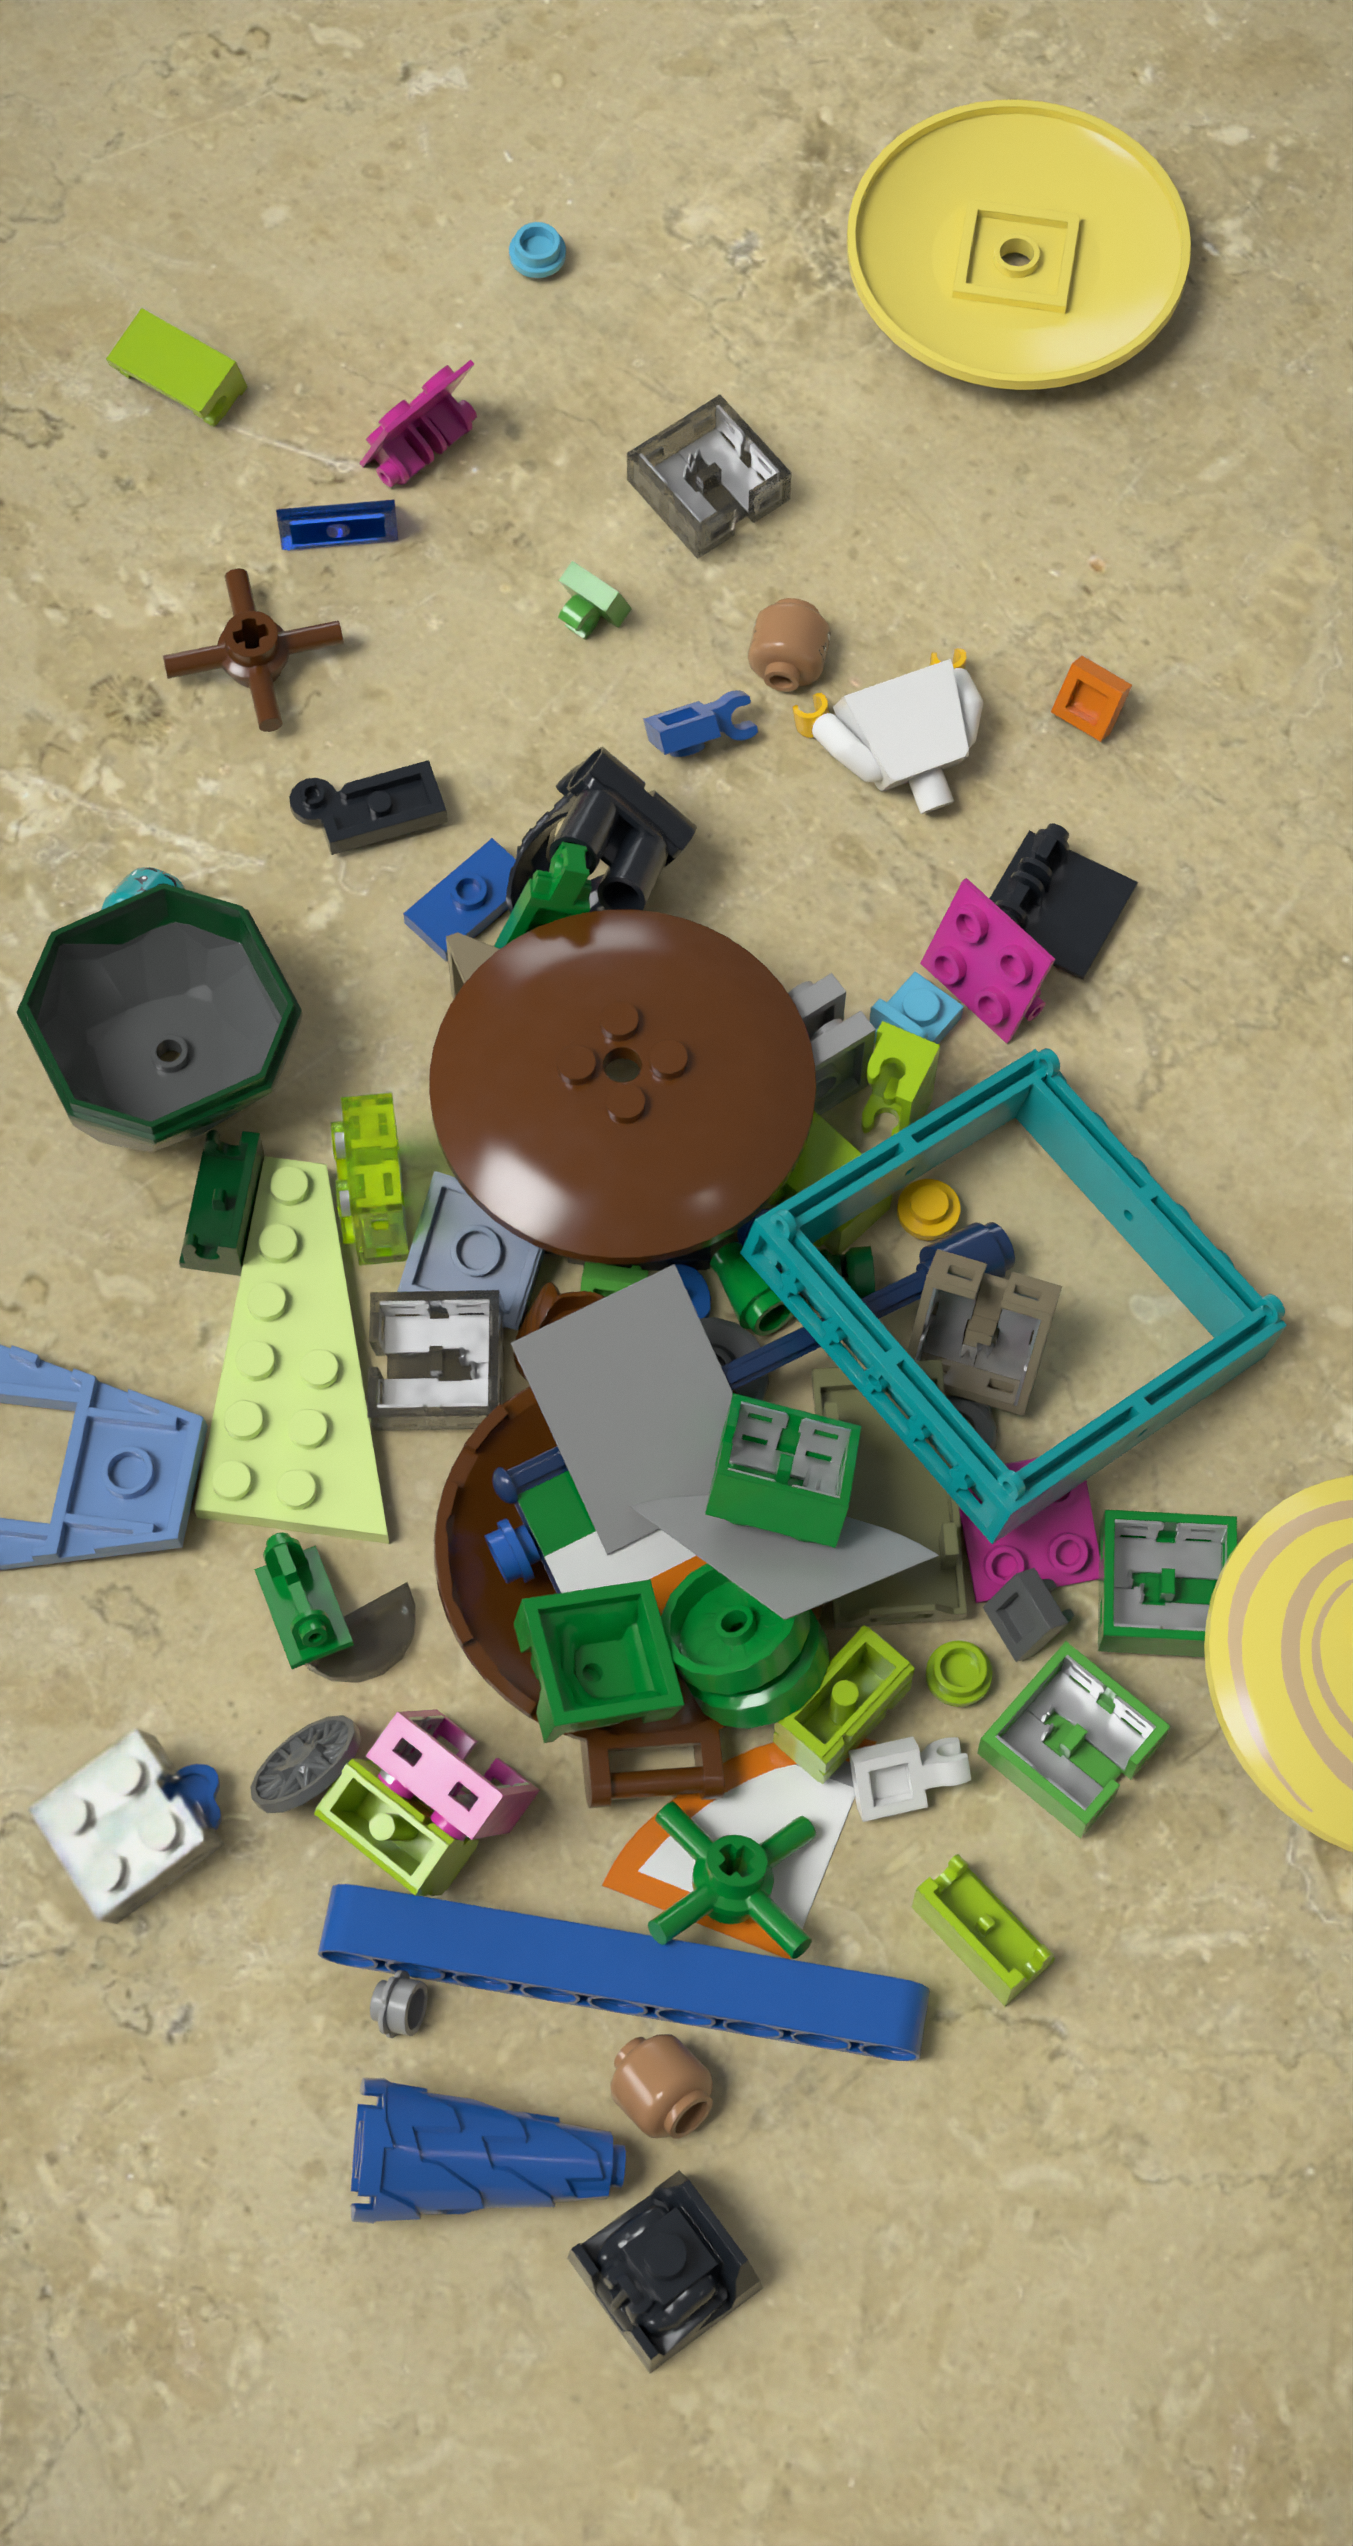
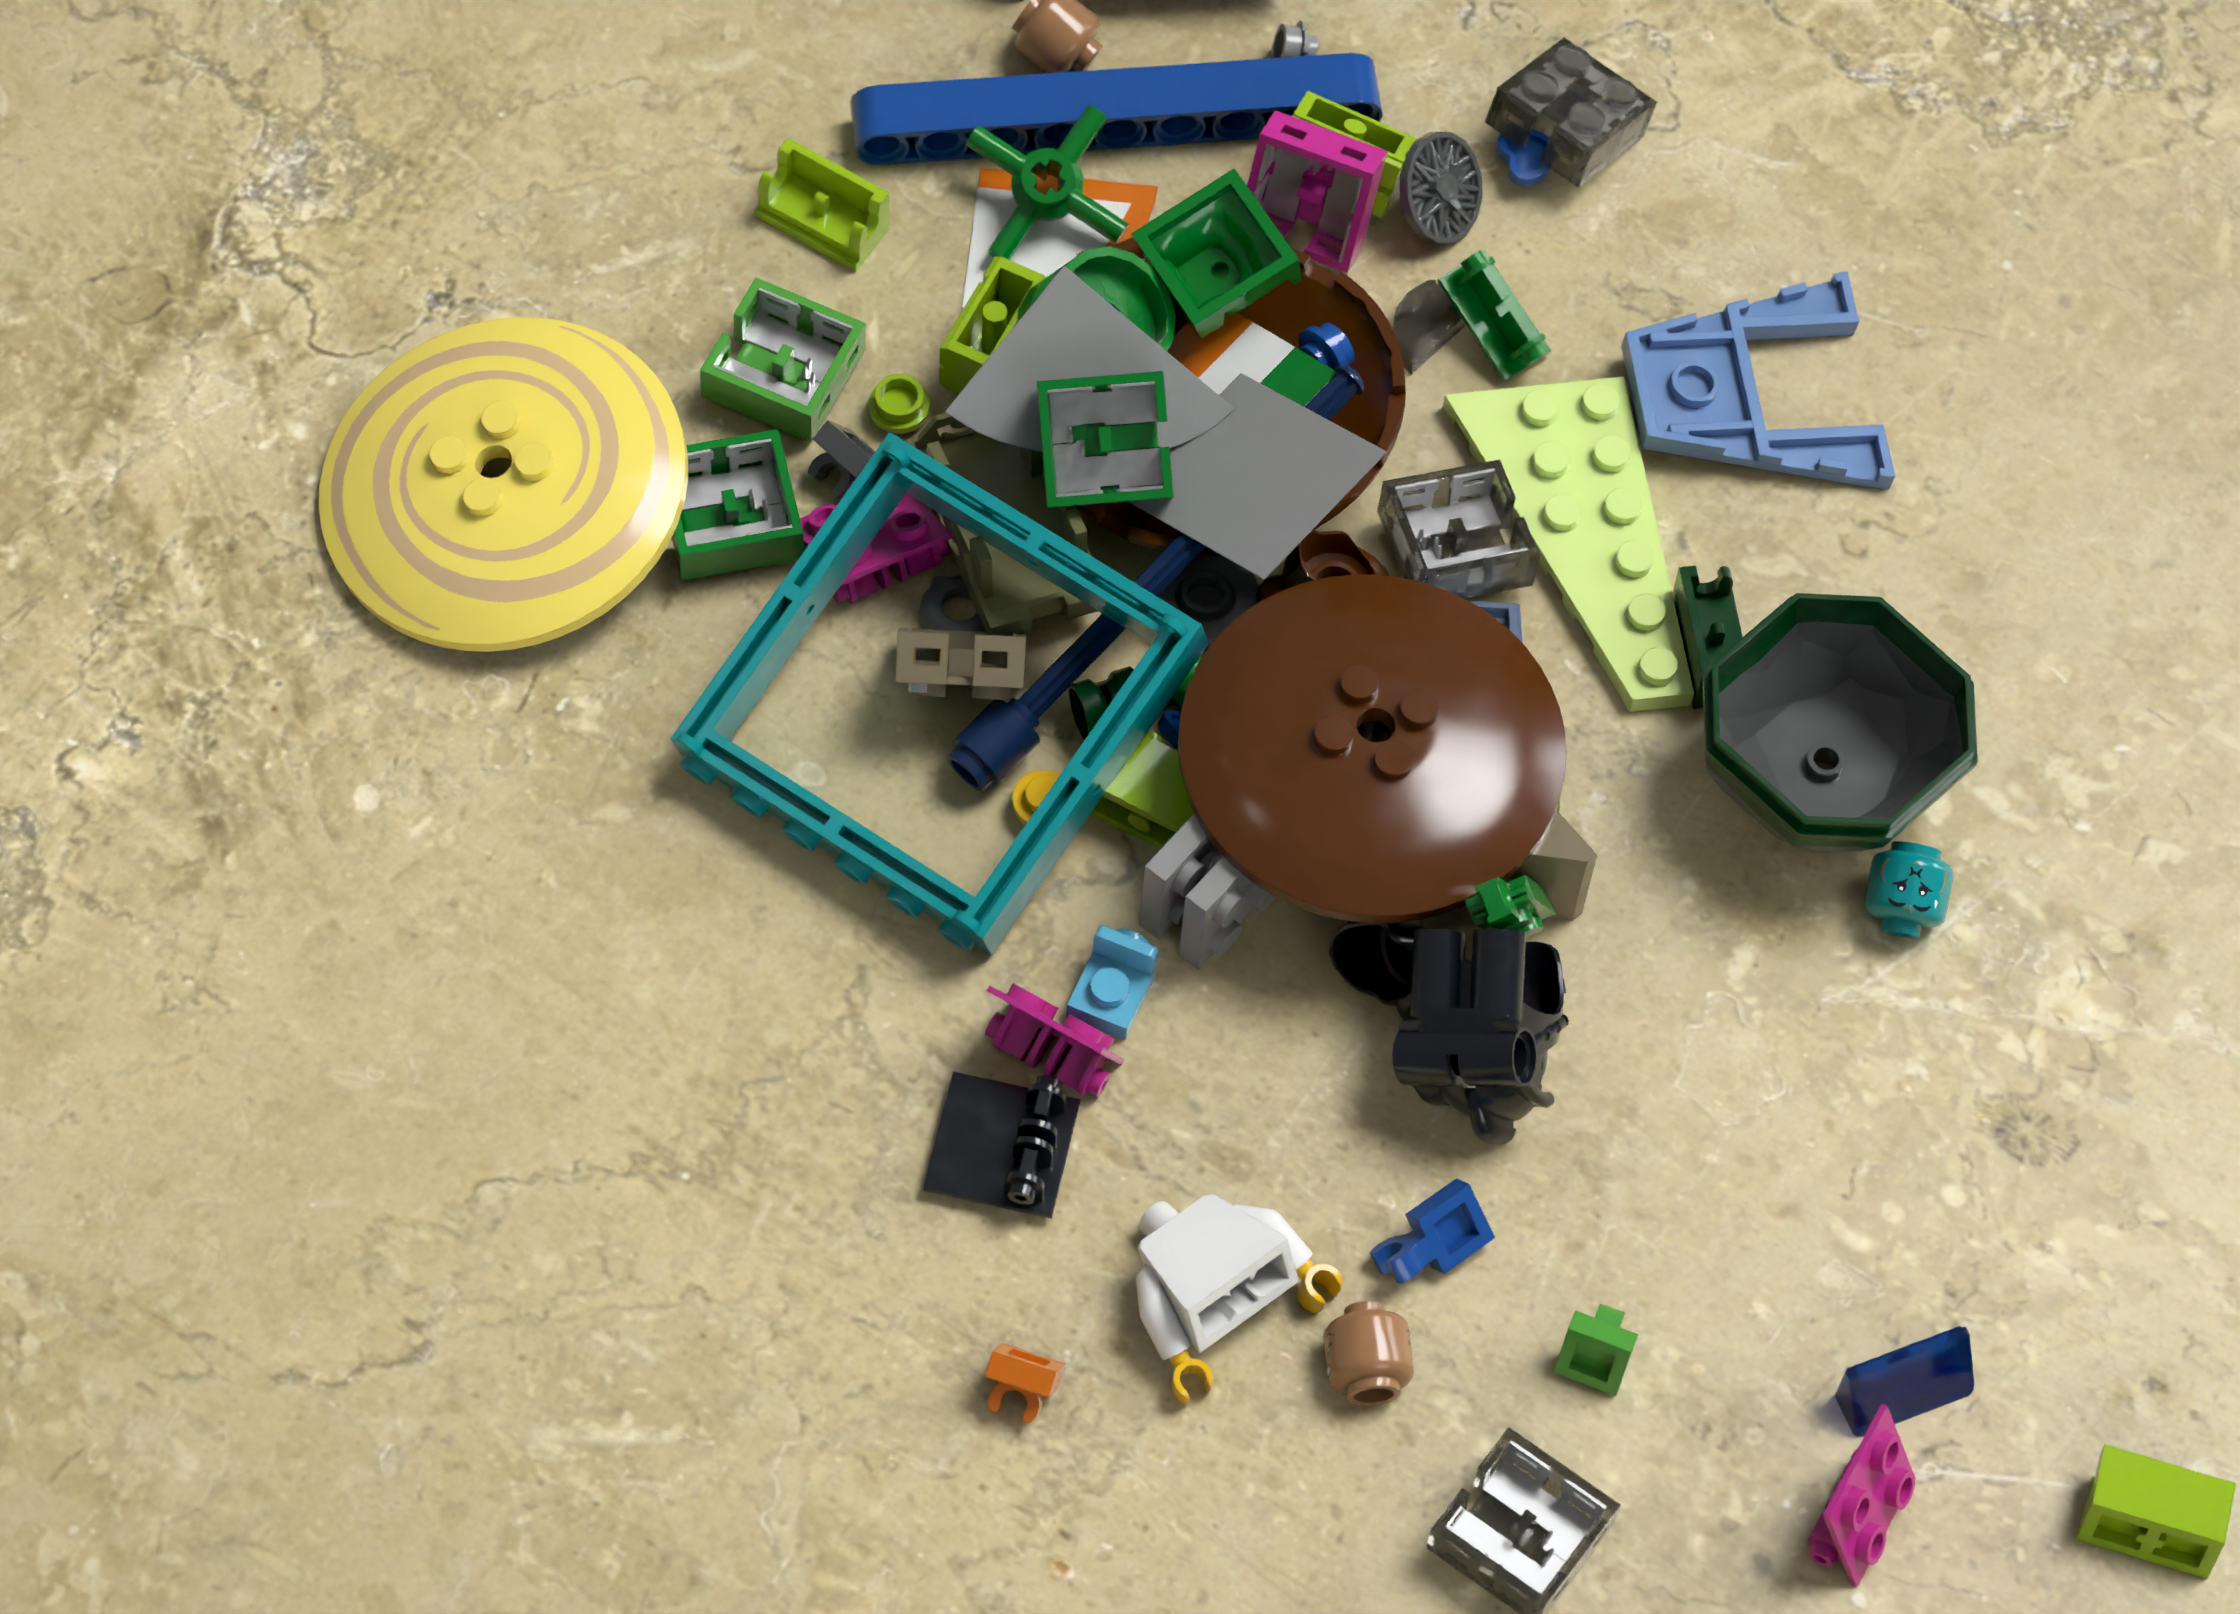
camera: 160 degrees right, 5 degrees down
reddish brown bar [163,568,344,732] -> none
black hinge [289,760,448,855] -> none
clear neon green piece [331,1093,409,1266] -> none
blue plate [403,838,516,962] -> none
white plate [848,1736,971,1822] -> none
lime hinge [861,1021,940,1136] -> none

